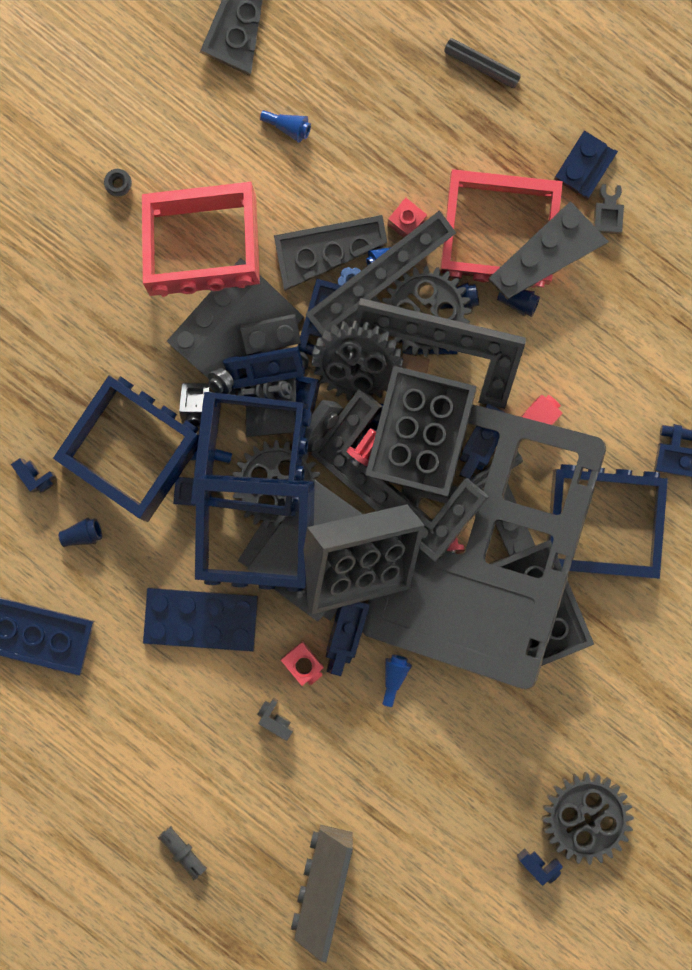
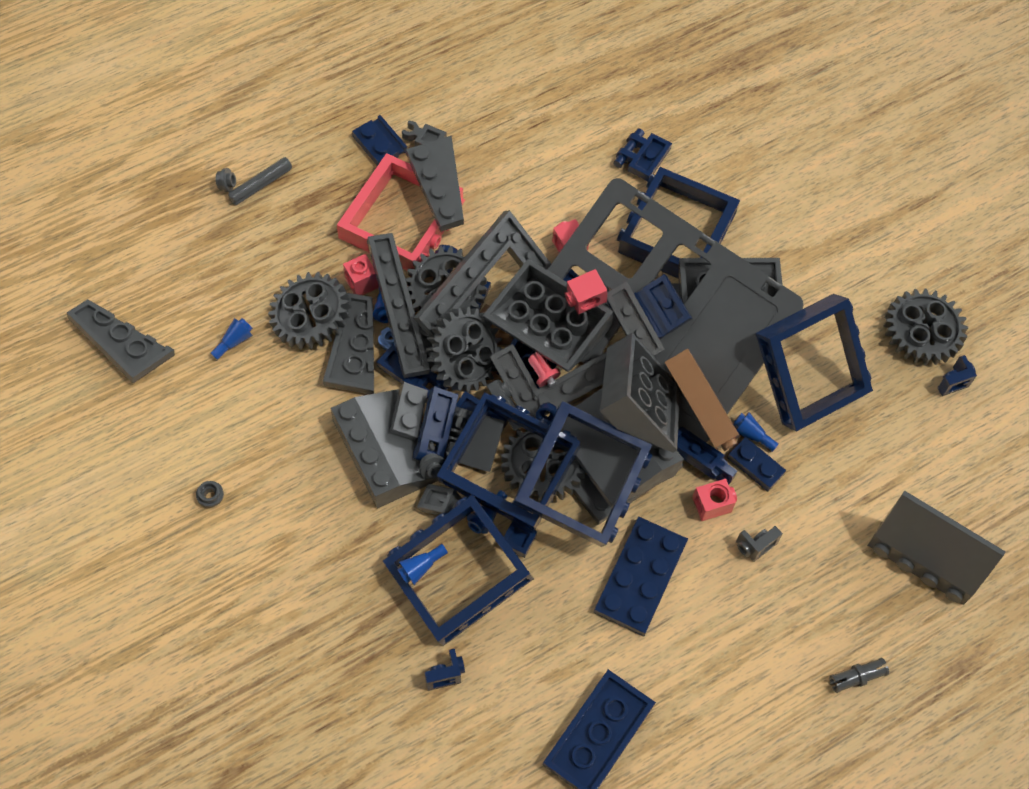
camera: 75 degrees left, 25 degrees down
dark blue cone [58,518,102,547] -> none
coral window [142,182,260,297] -> none
dark blue cone [497,290,540,317] -> none
none -> dark grey plate [216,168,236,193]
none -> dark grey gear [268,272,351,350]
none -> blue cone [397,544,448,585]
none -> dark blue hinge [536,402,557,422]
none -> coral brick [565,269,607,314]
none -> dark blue plate [634,274,693,339]
none -> medium nougat slope [665,349,740,451]
none -> dark blue plate [727,437,786,492]
none -> dark blue window [755,293,873,432]

